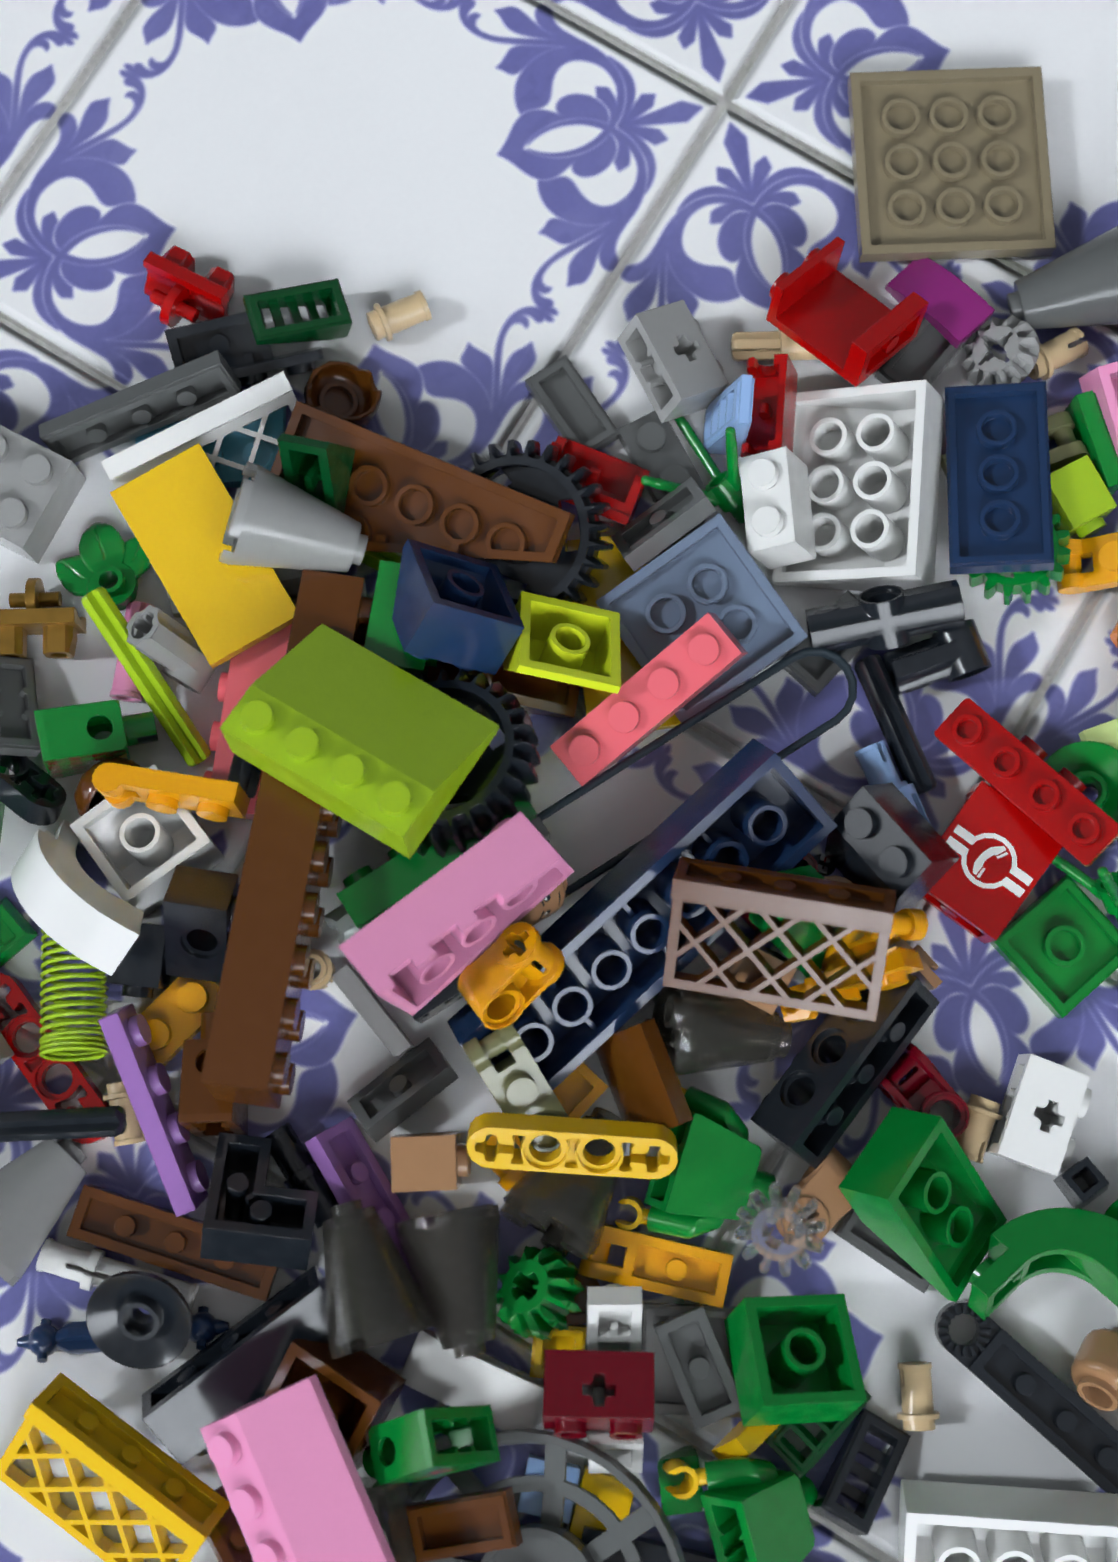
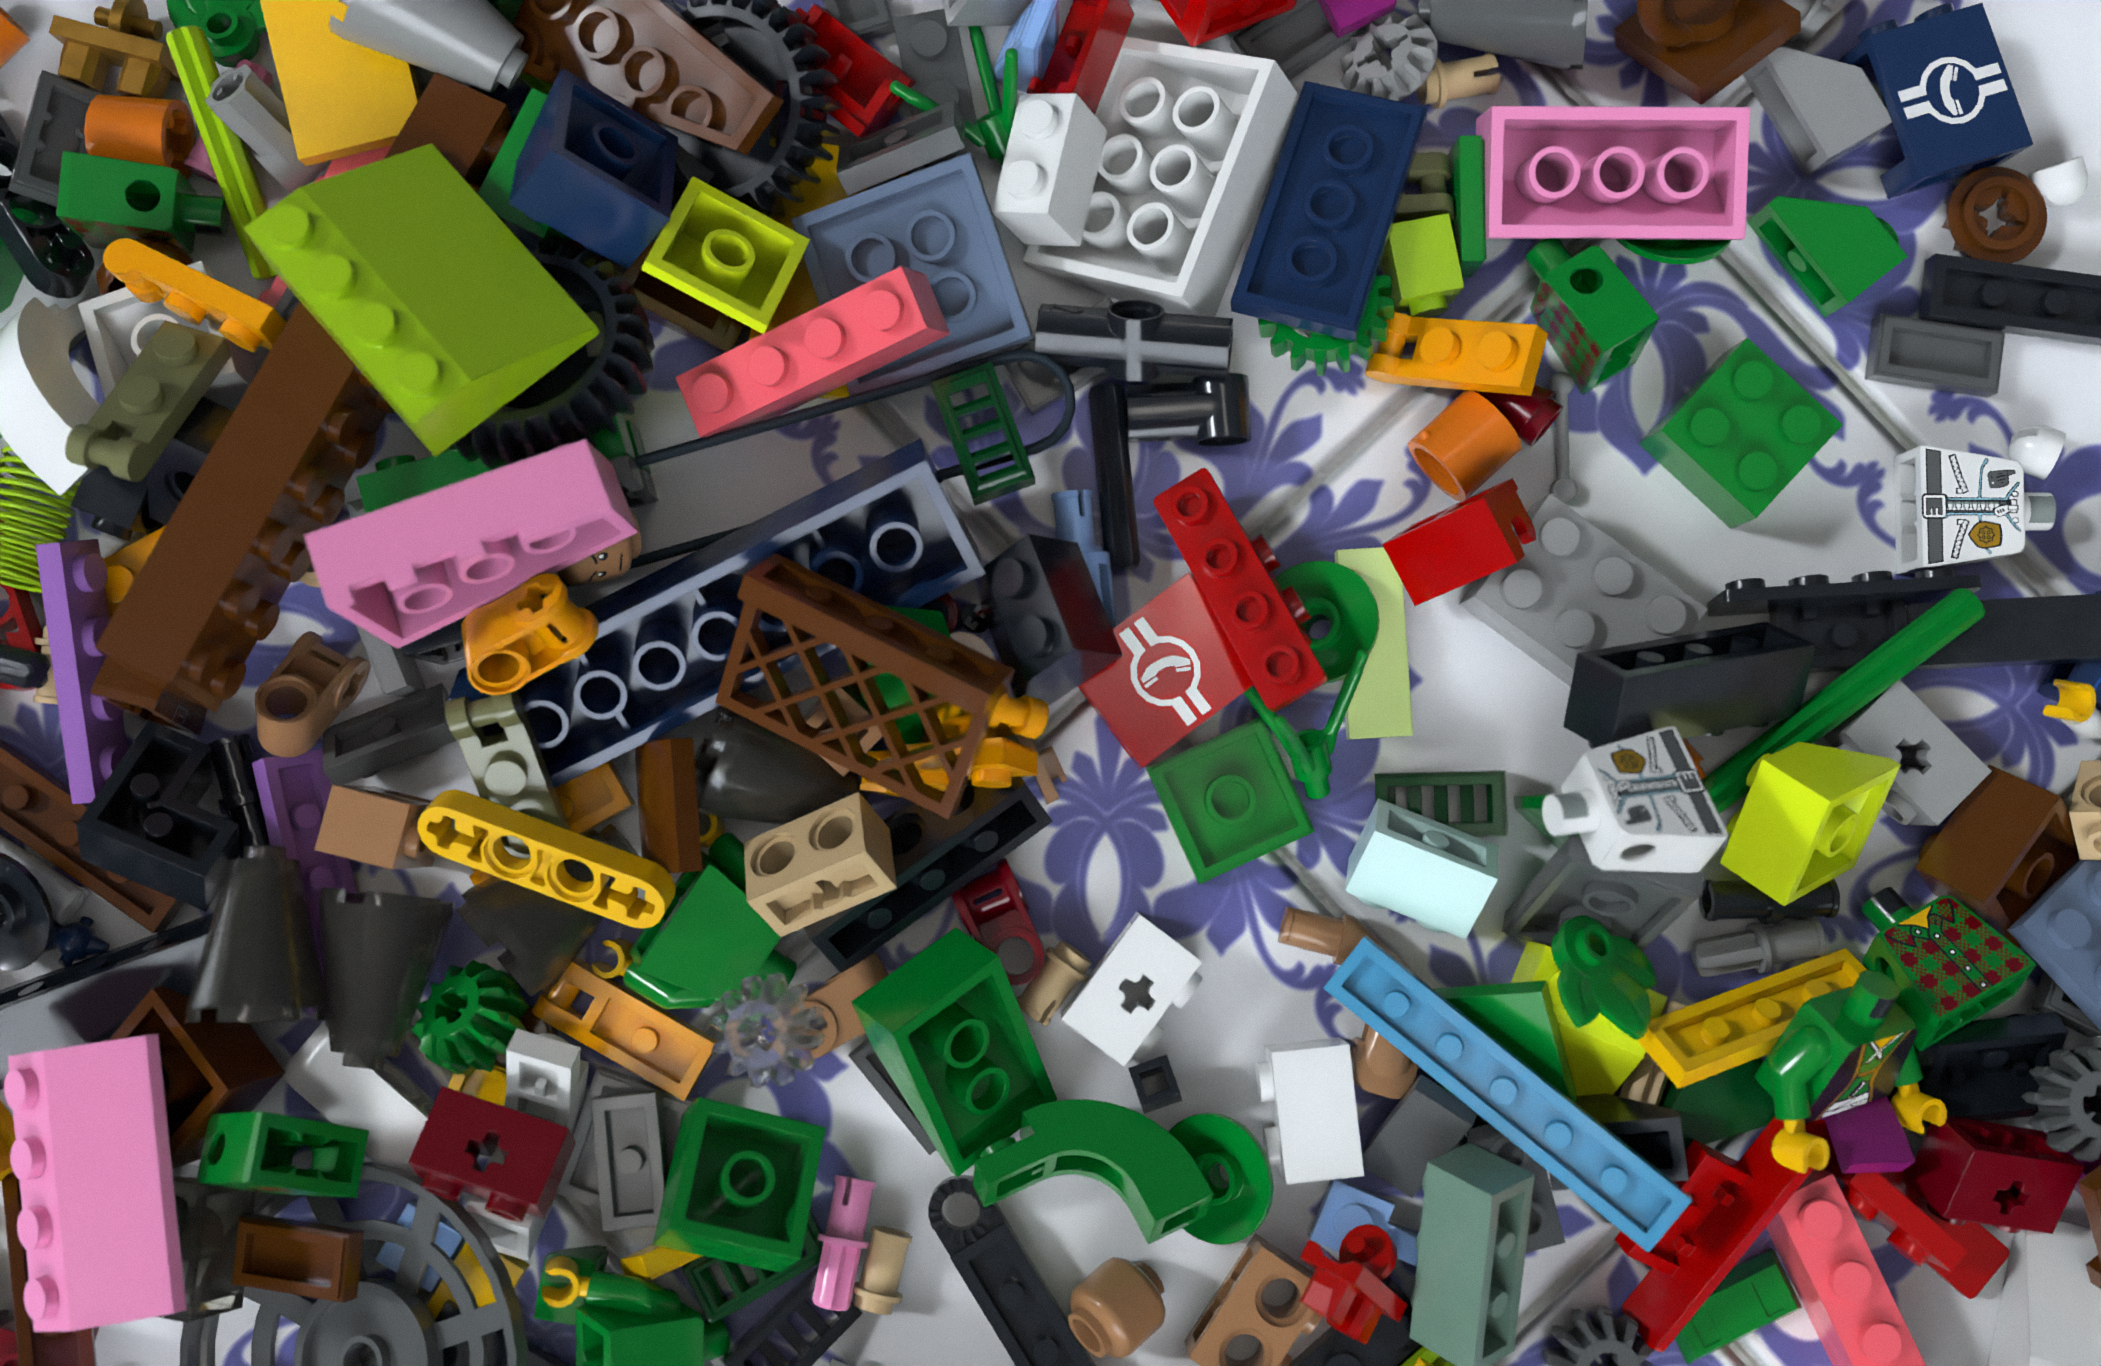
camera: 15 degrees right, 5 degrees up
none -> olive plate [65,320,232,482]
none -> orange piece [84,95,196,179]
none -> medium nougat piece [255,631,371,757]
none -> tan brick [744,792,897,937]
none -> bright pink axle [812,1175,876,1311]
none -> dark green slope [930,361,1035,506]

